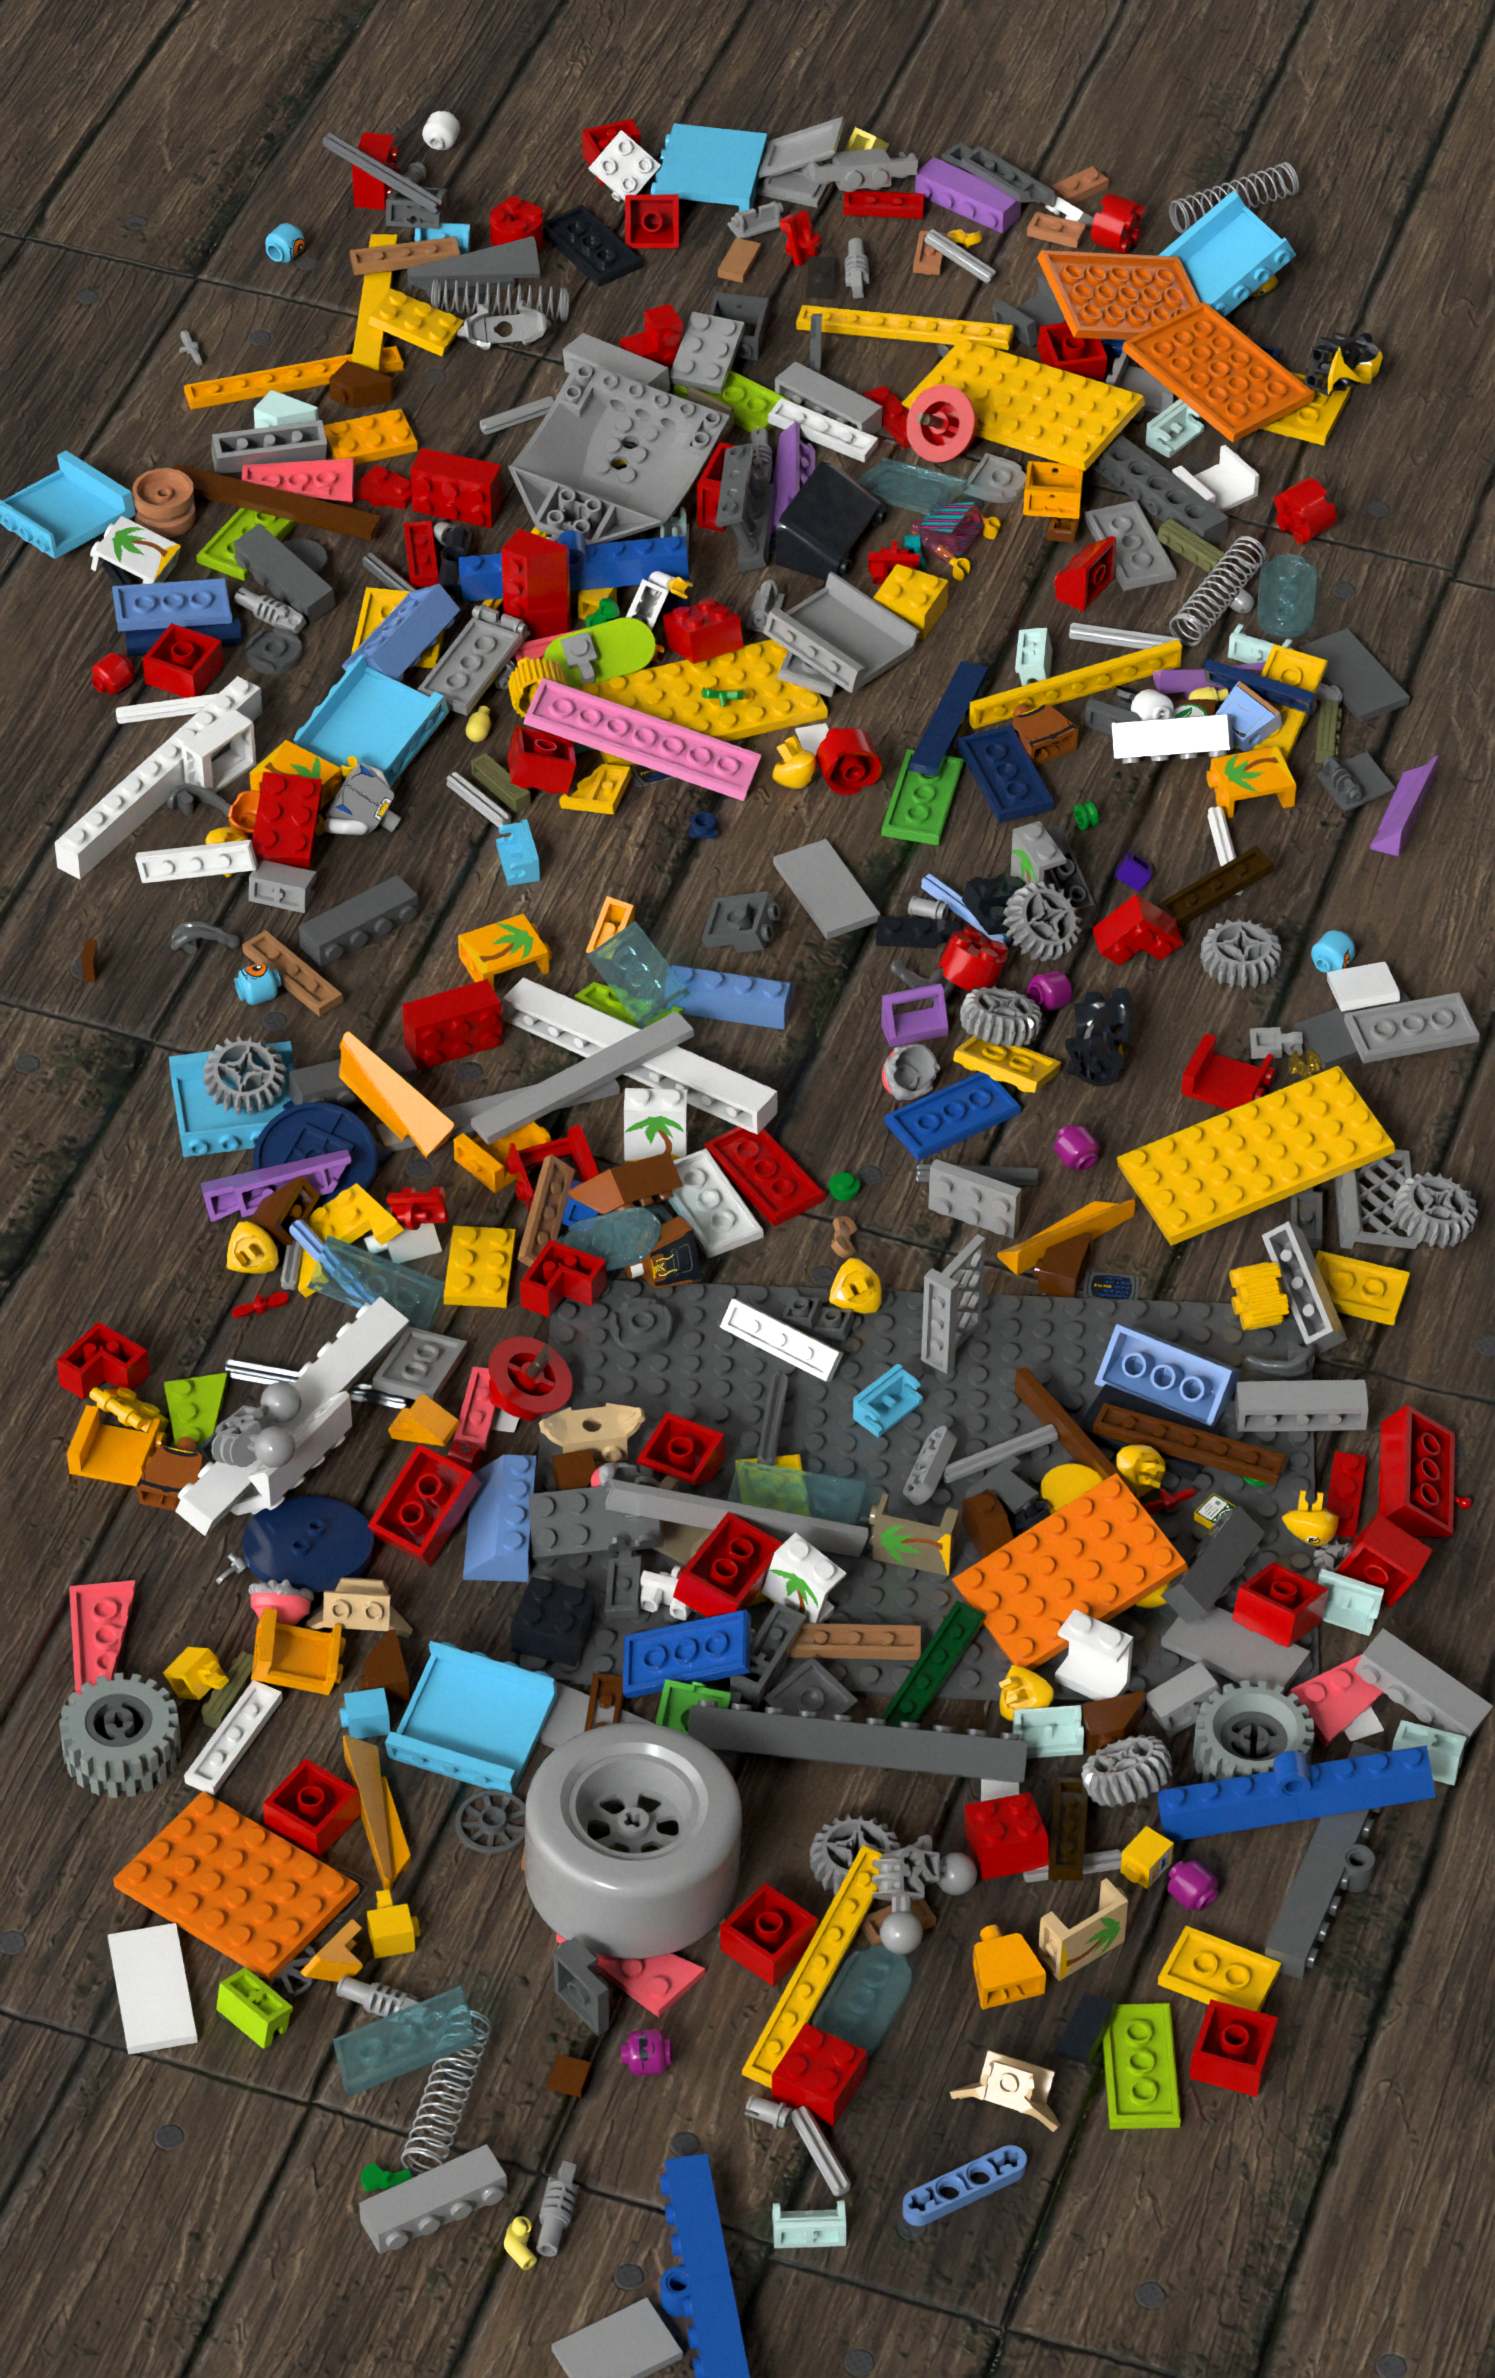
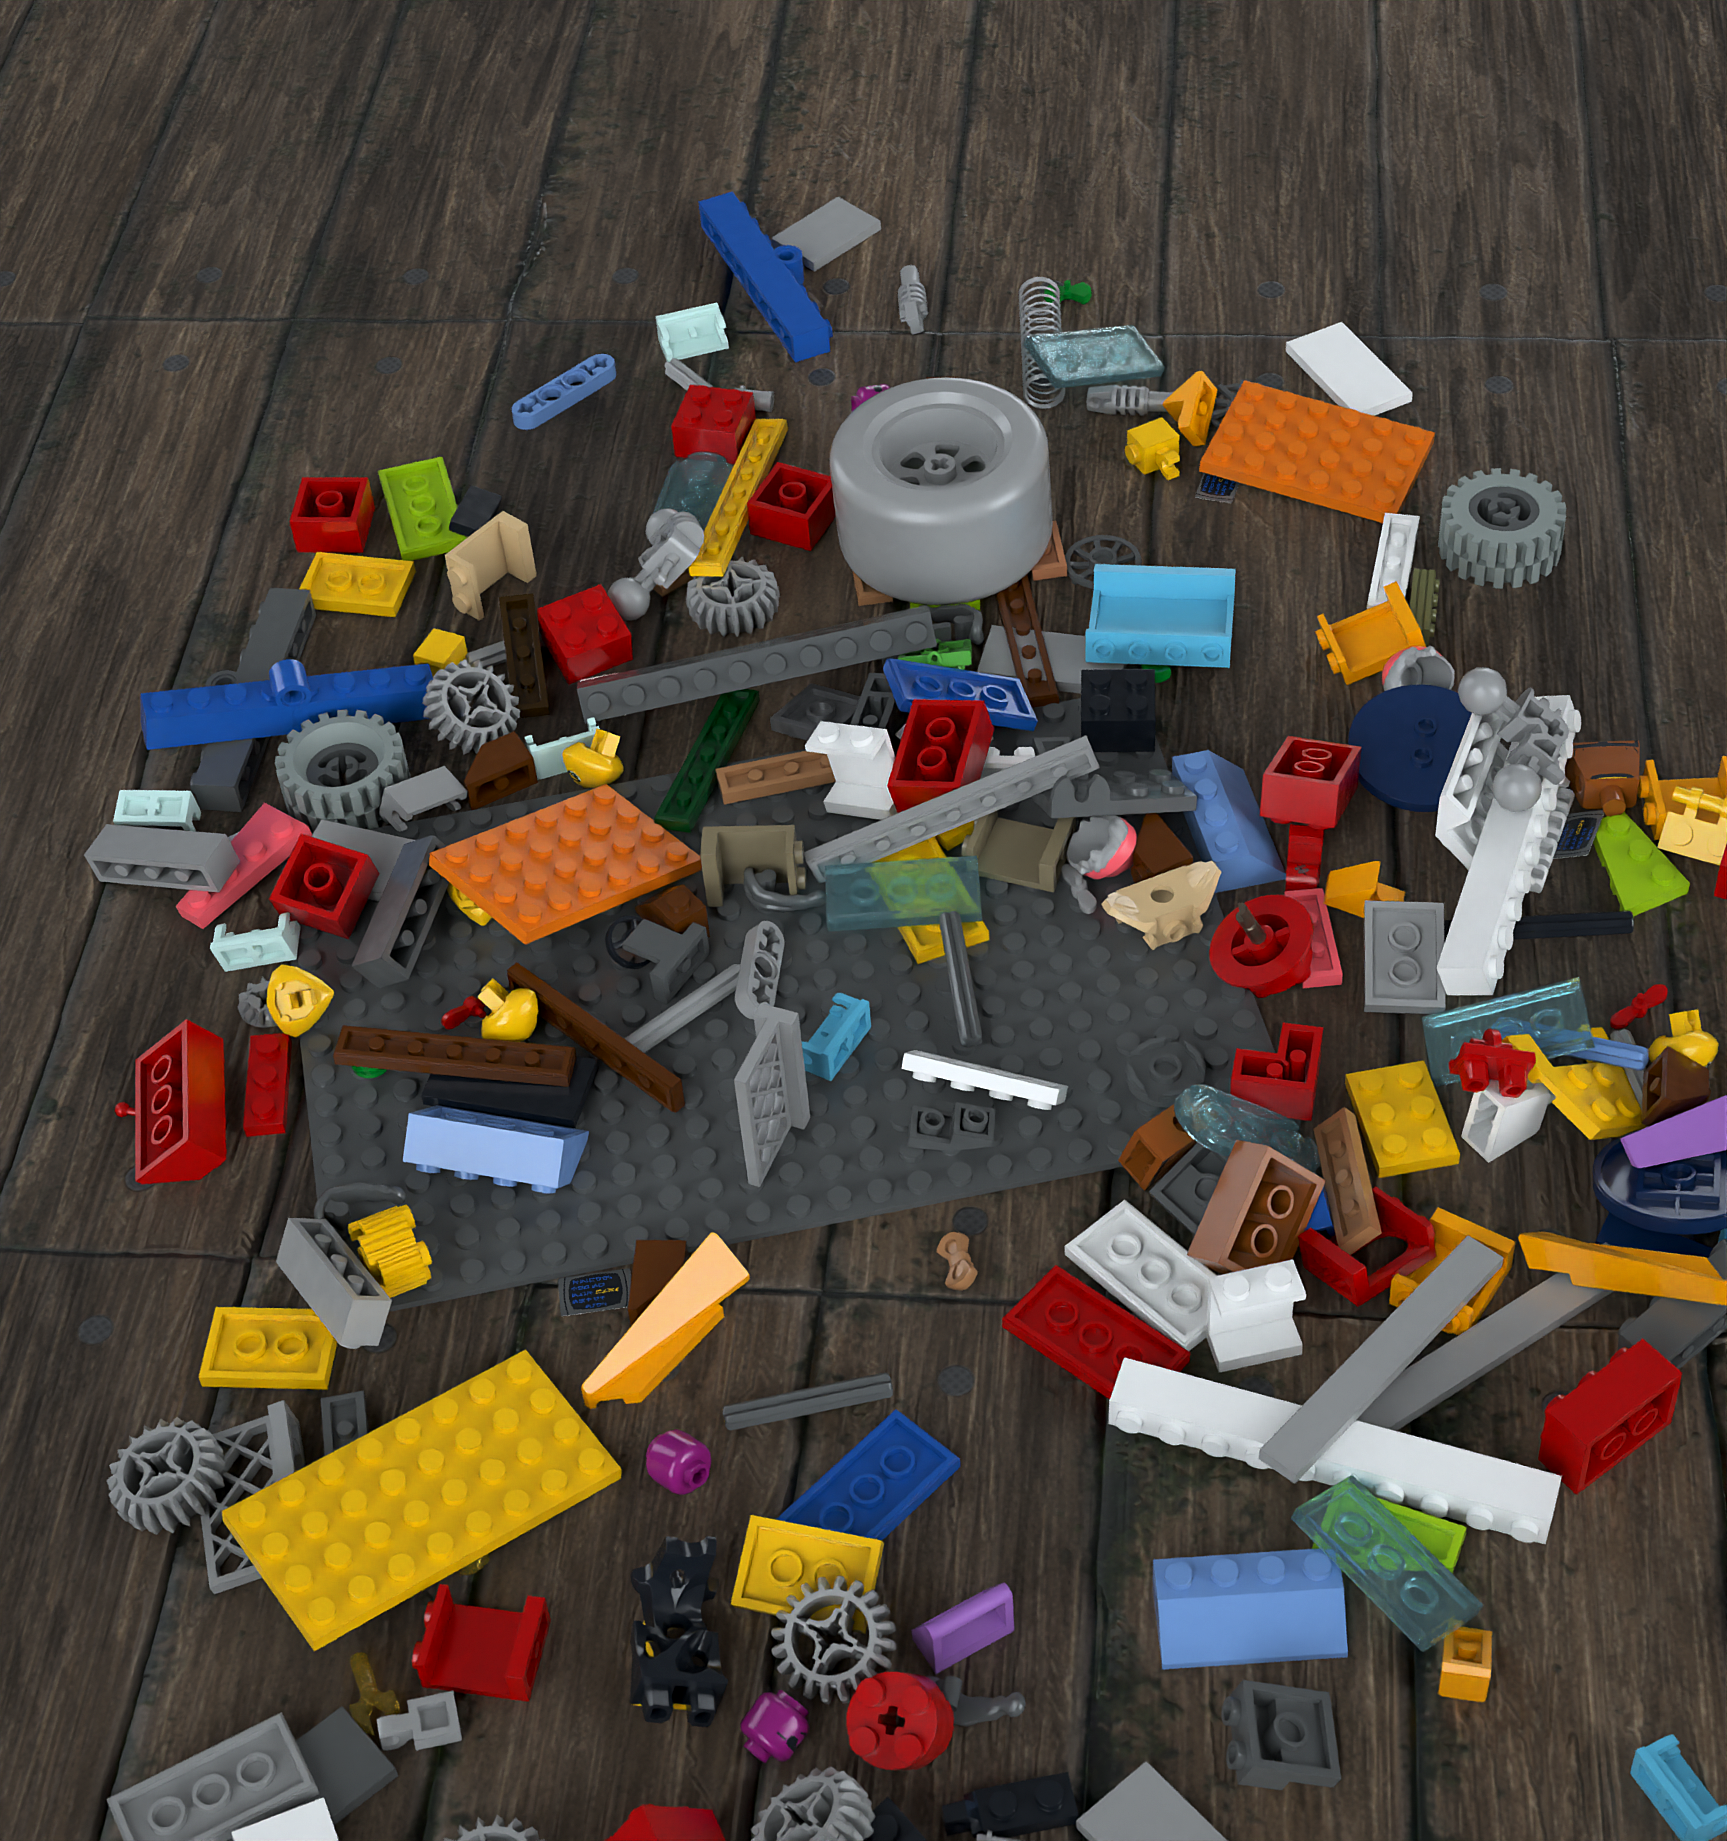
camera: 170 degrees right, 0 degrees up
coral wing [69,1580,136,1695] -> none
yellow brick [163,1647,229,1700] -> none
lime hinge [216,1967,293,2049] -> none
red brick [263,1758,361,1859] -> none
tan piece [304,1577,413,1638] -> none
medium azure brick [339,1688,390,1739] -> none
light orange wedge [343,1735,411,1892] -> none
reddish brown slope [358,1629,410,1705] -> none
light grey brick [359,2144,507,2254] -> none
light orange panel [458,913,552,990] -> none
light yellow arm [504,2216,537,2271] -> none
red slope [637,1412,726,1485] -> none
green plate [829,1173,860,1202] -> none
yellow piece [829,1258,882,1314] -> none
light grey hair [882,1044,940,1100] -> none
light grey plate [928,1159,1021,1239] -> none
tan piece [950,2050,1061,2132] -> none
light orange torso [973,1925,1046,2010] -> none
yellow tile [1040,1464,1104,1515] -> none
white panel [1055,1609,1133,1701] -> none
magenta head [1168,1860,1219,1911] -> none
tile [1193,1493,1236,1529] -> none
light grey brick [1235,1379,1369,1432] -> none
red brick [1336,1514,1433,1608] -> none

